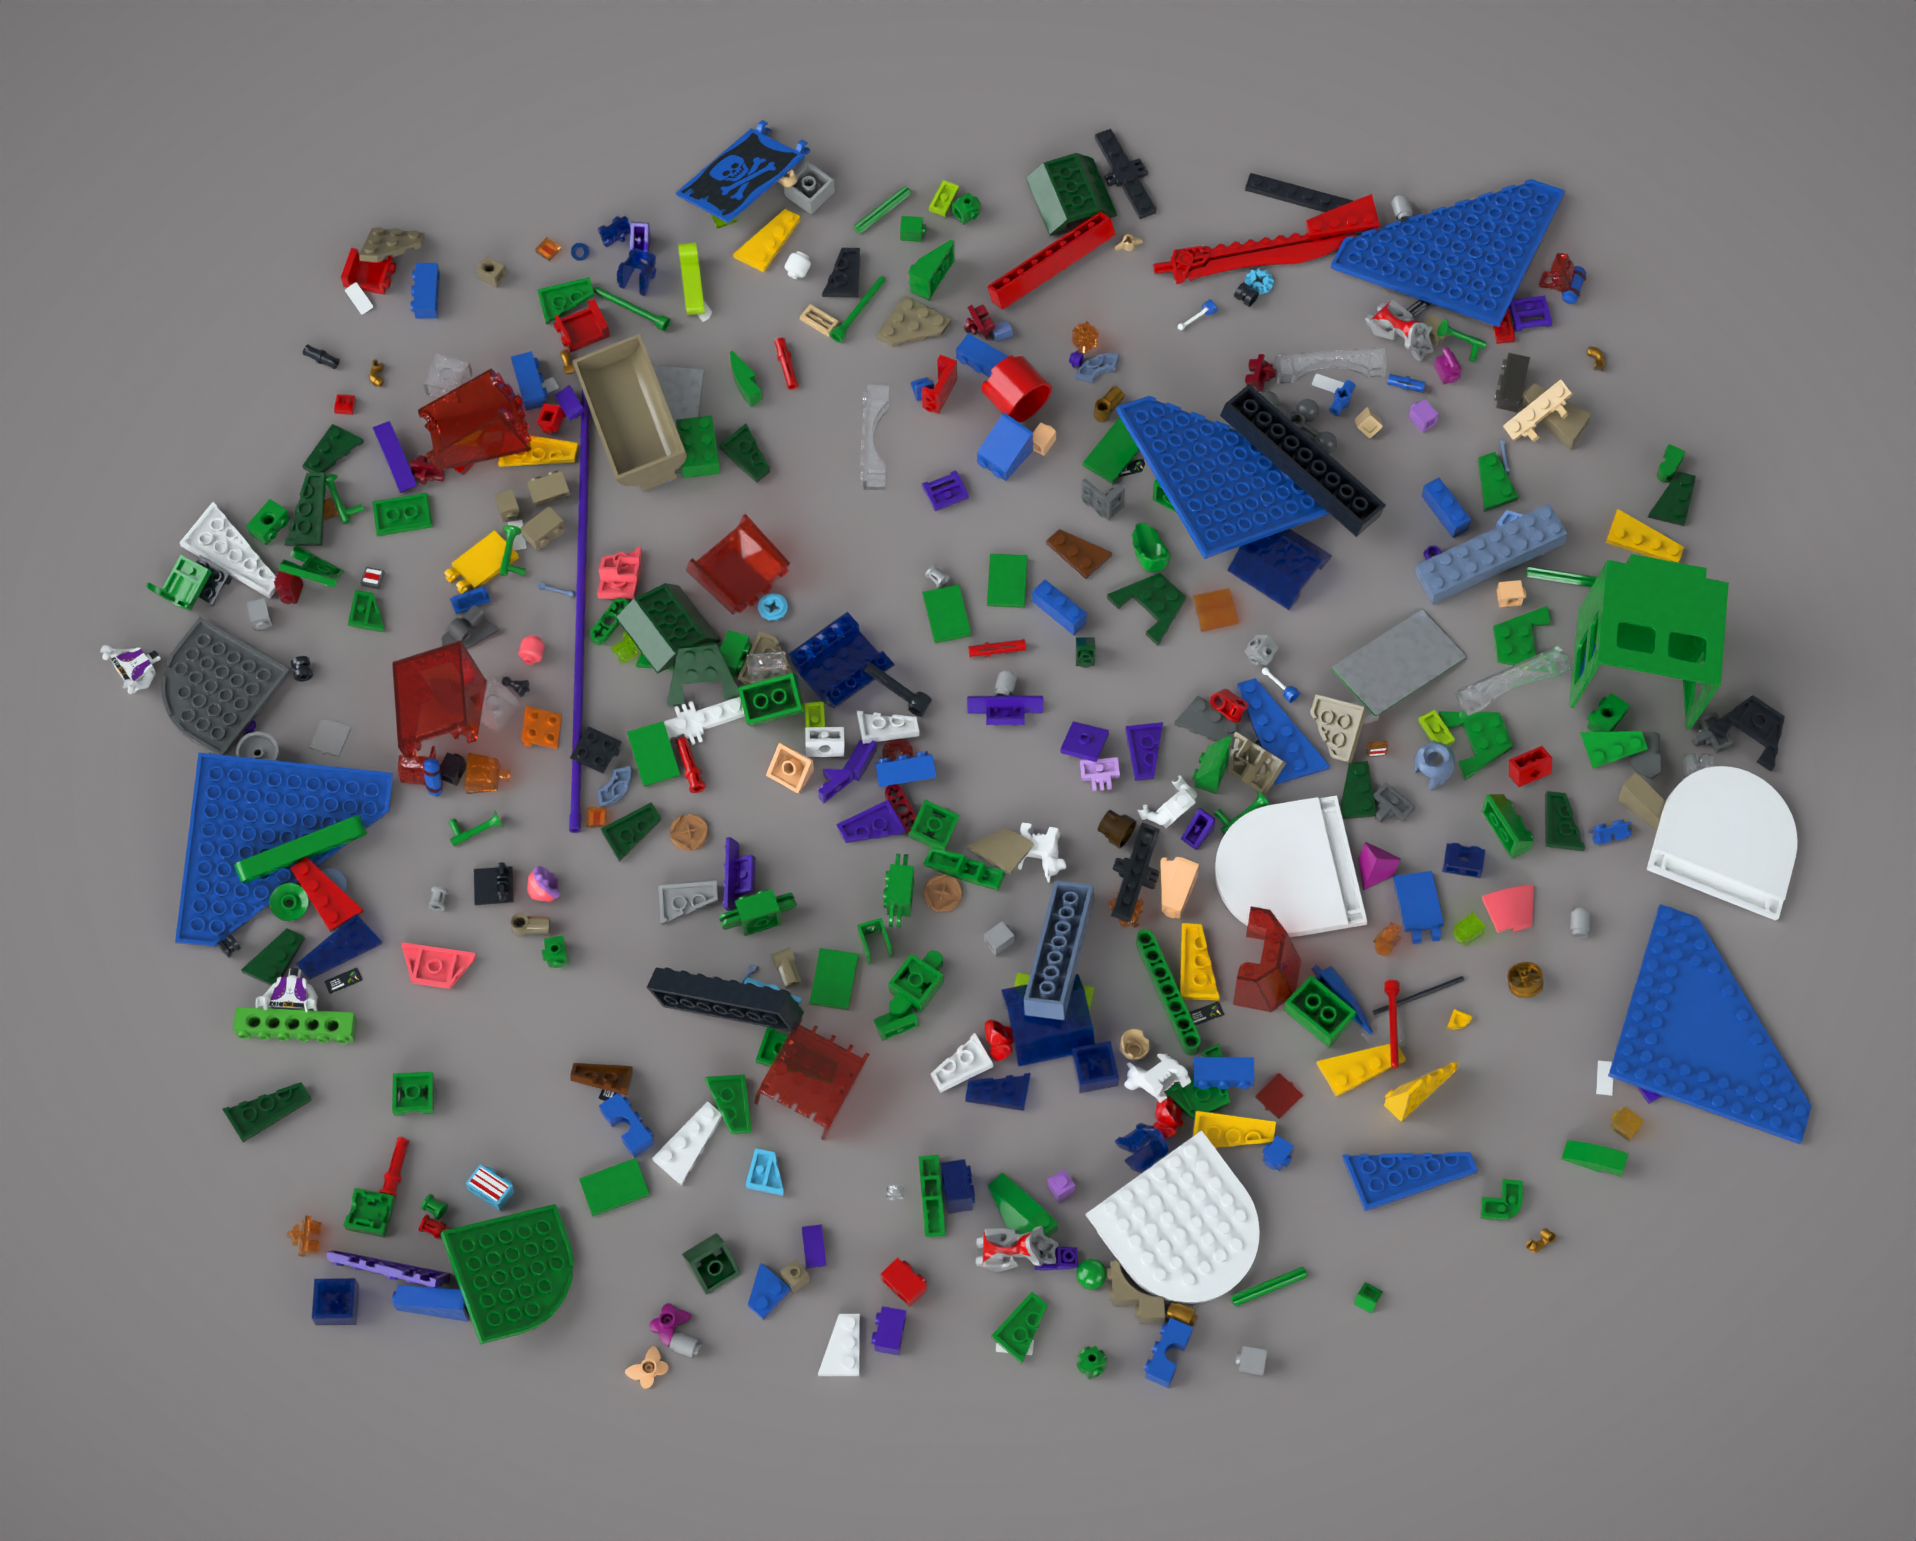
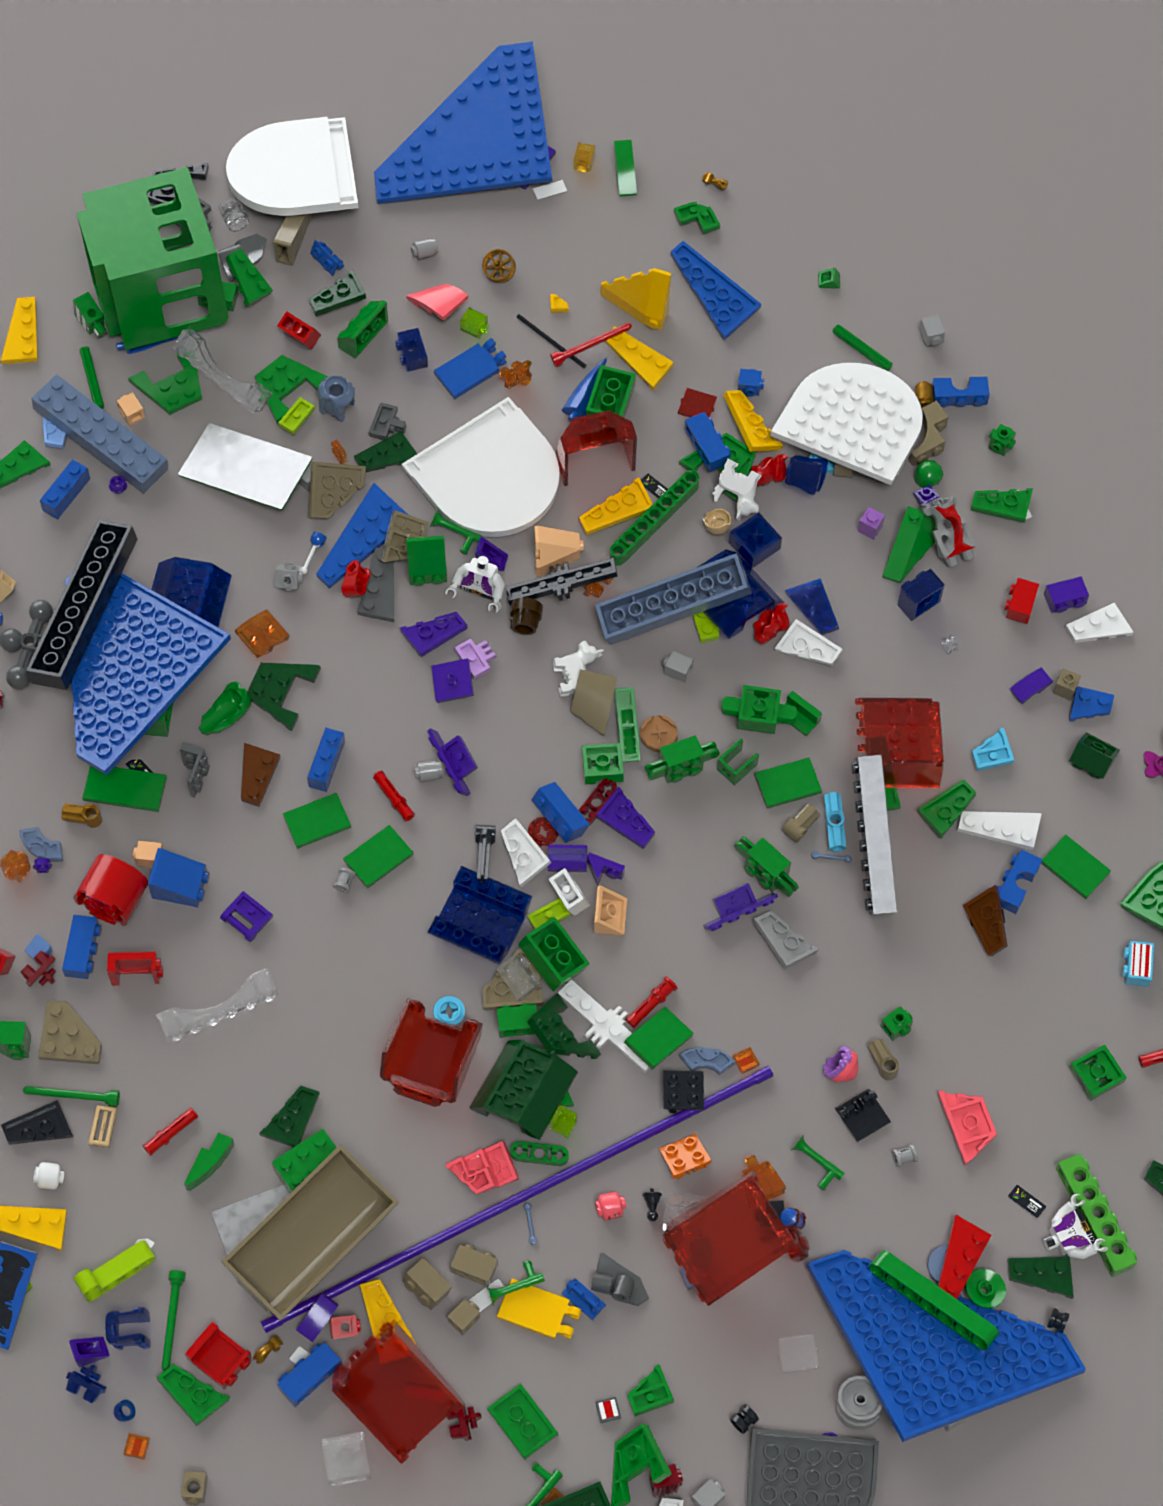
camera: 120 degrees left, 0 degrees up
clear blue wing [296,914,383,980] -> none
dark purple slope [372,421,417,493] -> none
dark green wing [601,802,661,862] -> none
medium nougat tile [670,814,708,851] -> none
blue bracket [910,377,934,401] -> none
green slope [918,1155,945,1237] -> none
dark green slope [1075,637,1095,668] -> none
magenta slope [1358,842,1401,890] -> none

